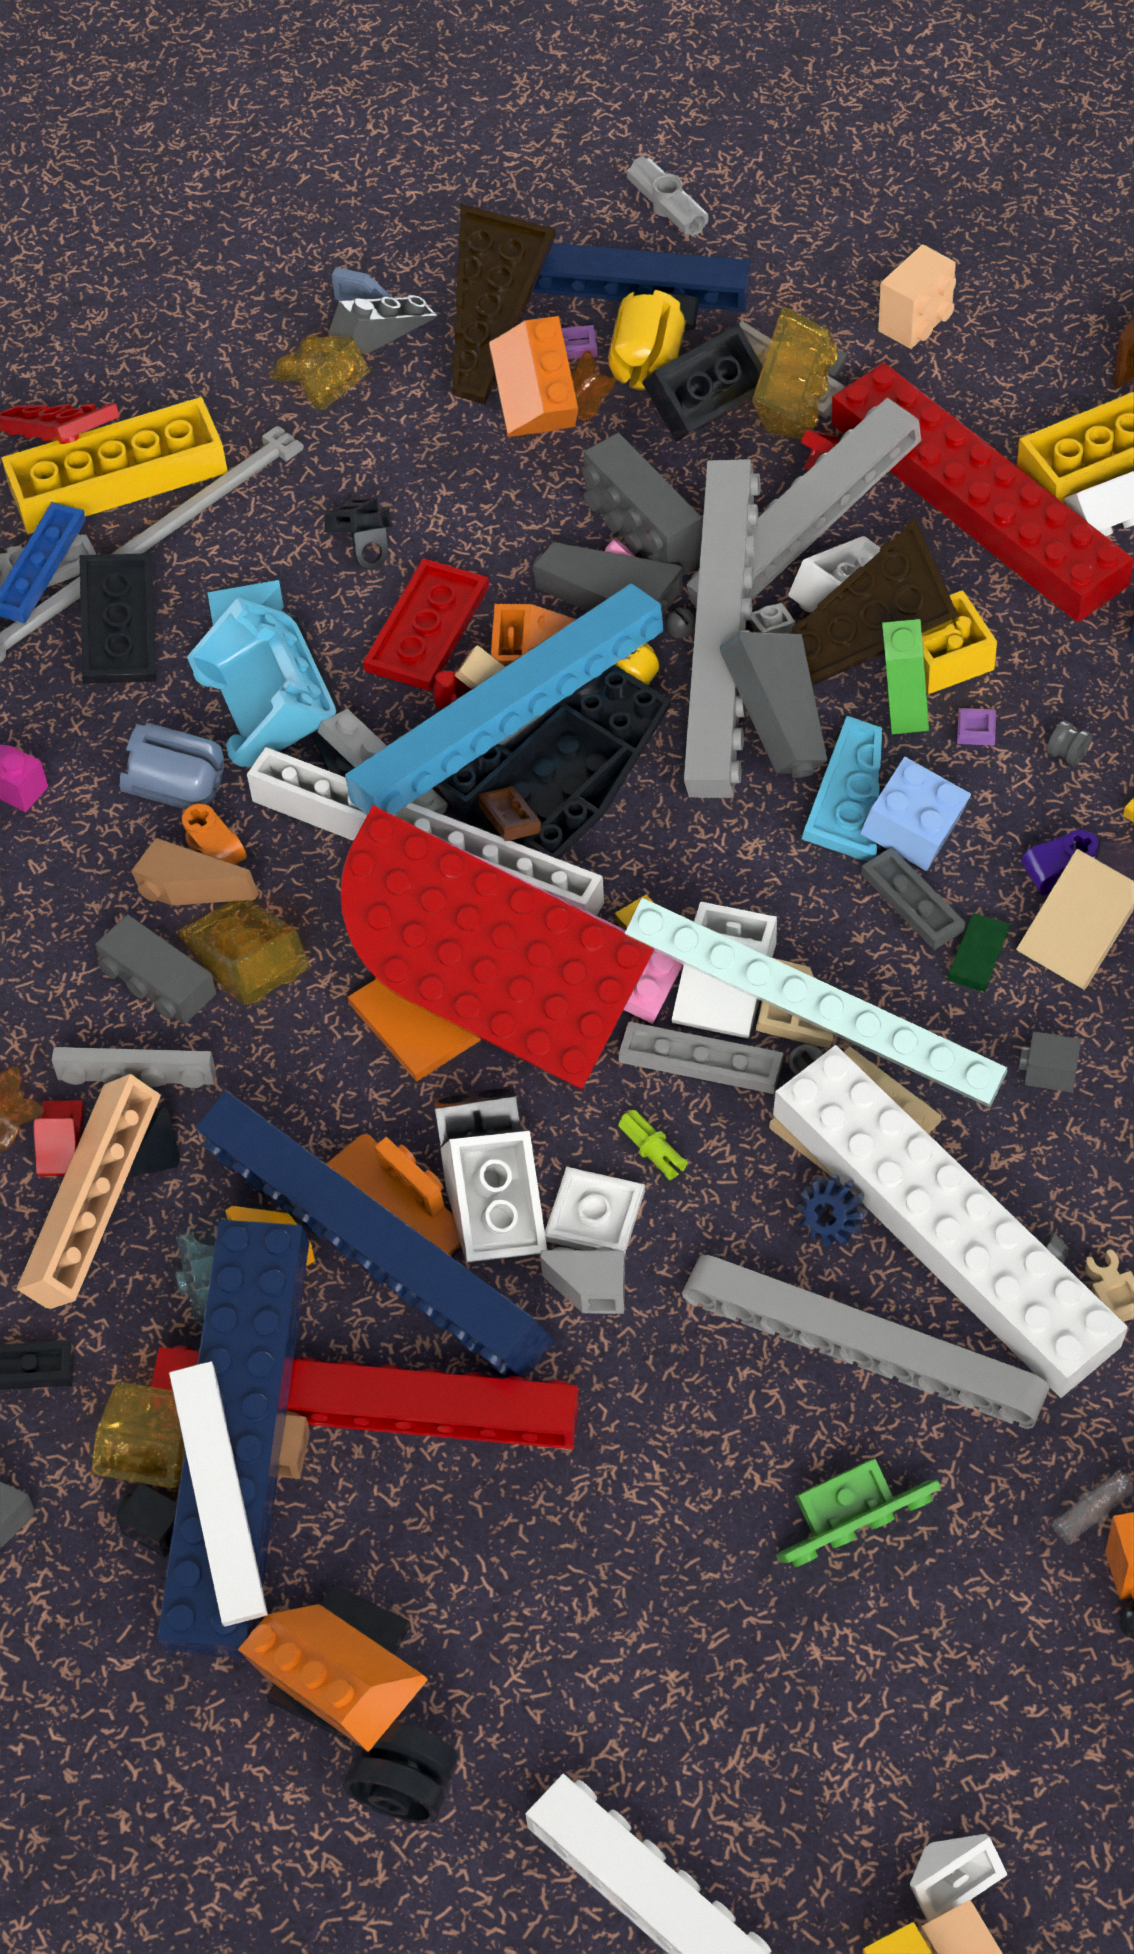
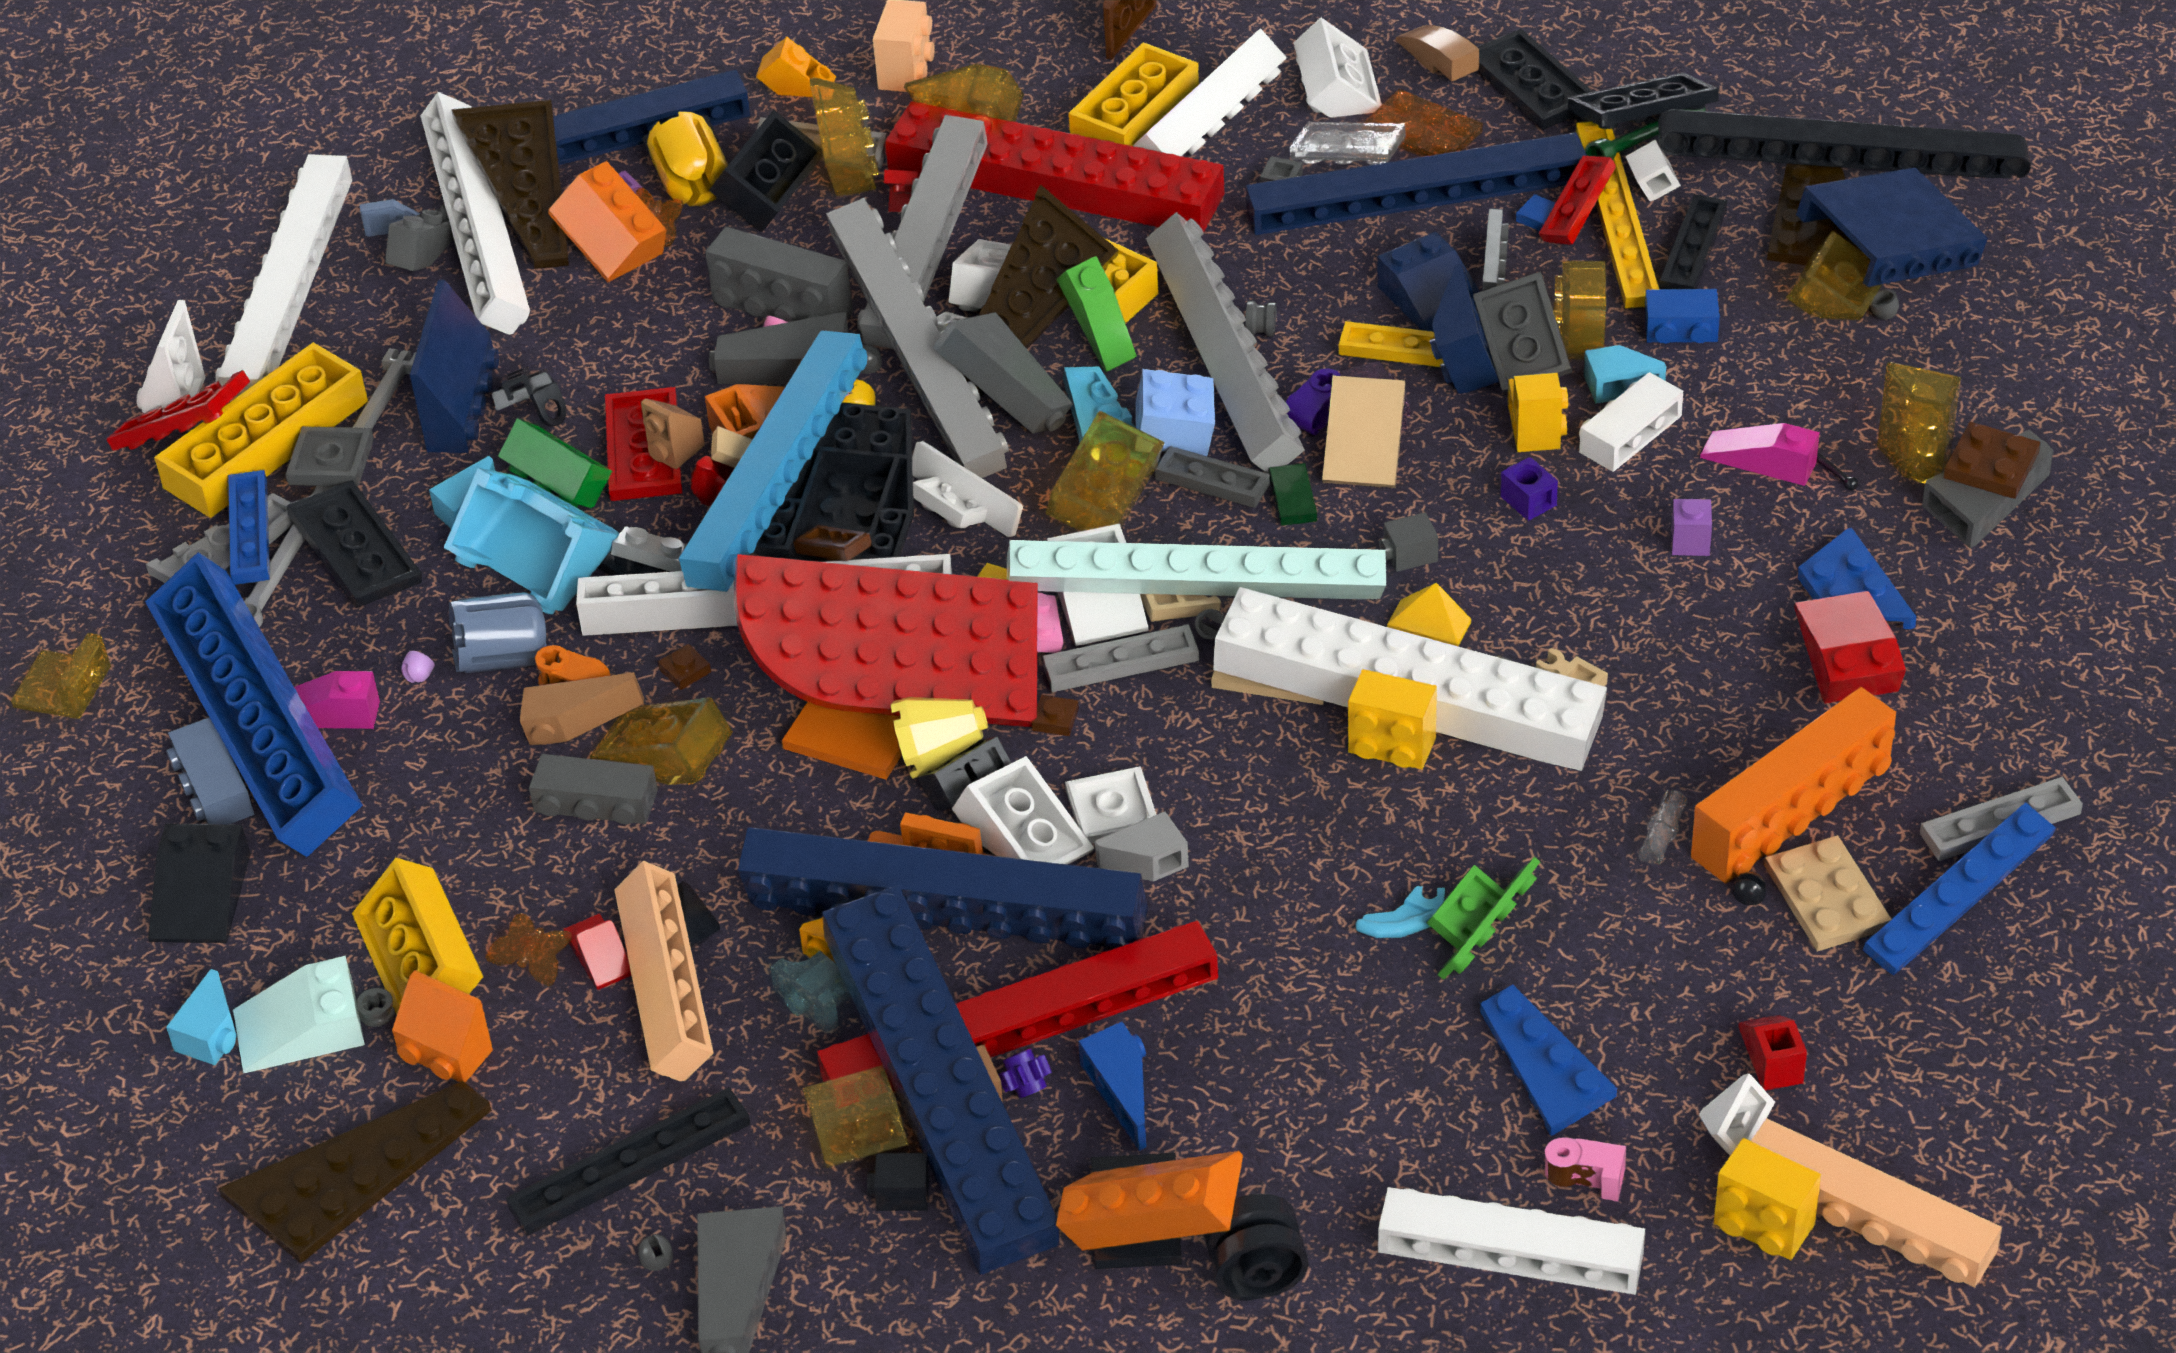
camera: 30 degrees left, 10 degrees down
light grey plate [52,1047,216,1088] -> none
white tile [169,1361,268,1627] -> none
clear yellow bracket [268,335,371,410] -> none
lime axle [619,1110,688,1180] -> none
light grey piece [627,156,708,237] -> none
light grey beam [682,1255,1049,1429] -> none
dark blue gear [795,1174,868,1246] -> none
medium lavender tile [957,708,996,745] -> none
none -> white slope [137,300,206,414]
none -> white brick [215,154,352,402]
none -> dark grey plate [286,426,374,487]
none -> lavender hinge [401,651,435,683]
none -> dark blue slope [410,280,499,453]
none -> white brick [421,92,530,334]
none -> green brick [498,418,612,508]
none -> medium nougat slope [641,398,705,469]
none -> reddish brown plate [658,644,711,690]
none -> light orange slope [756,37,836,98]
none -> light yellow cone [891,697,988,779]
none -> clear yellow slope [904,63,1024,122]
none -> white bracket [912,441,1023,537]
none -> dark purple gear [998,1048,1052,1099]
none -> reddish brown plate [1032,695,1079,736]
none -> clear yellow brick [1046,410,1164,531]
none -> blue slope [1078,1022,1146,1151]
none -> light grey brick [1146,212,1305,474]
none -> yellow brick [1348,669,1437,770]
none -> medium azure piece [1356,886,1445,938]
none -> yellow slope [1387,583,1471,646]
none -> blue wing [1480,984,1617,1136]
none -> bright pink leg [1545,1138,1626,1201]
none -> red slope [1738,1015,1807,1090]

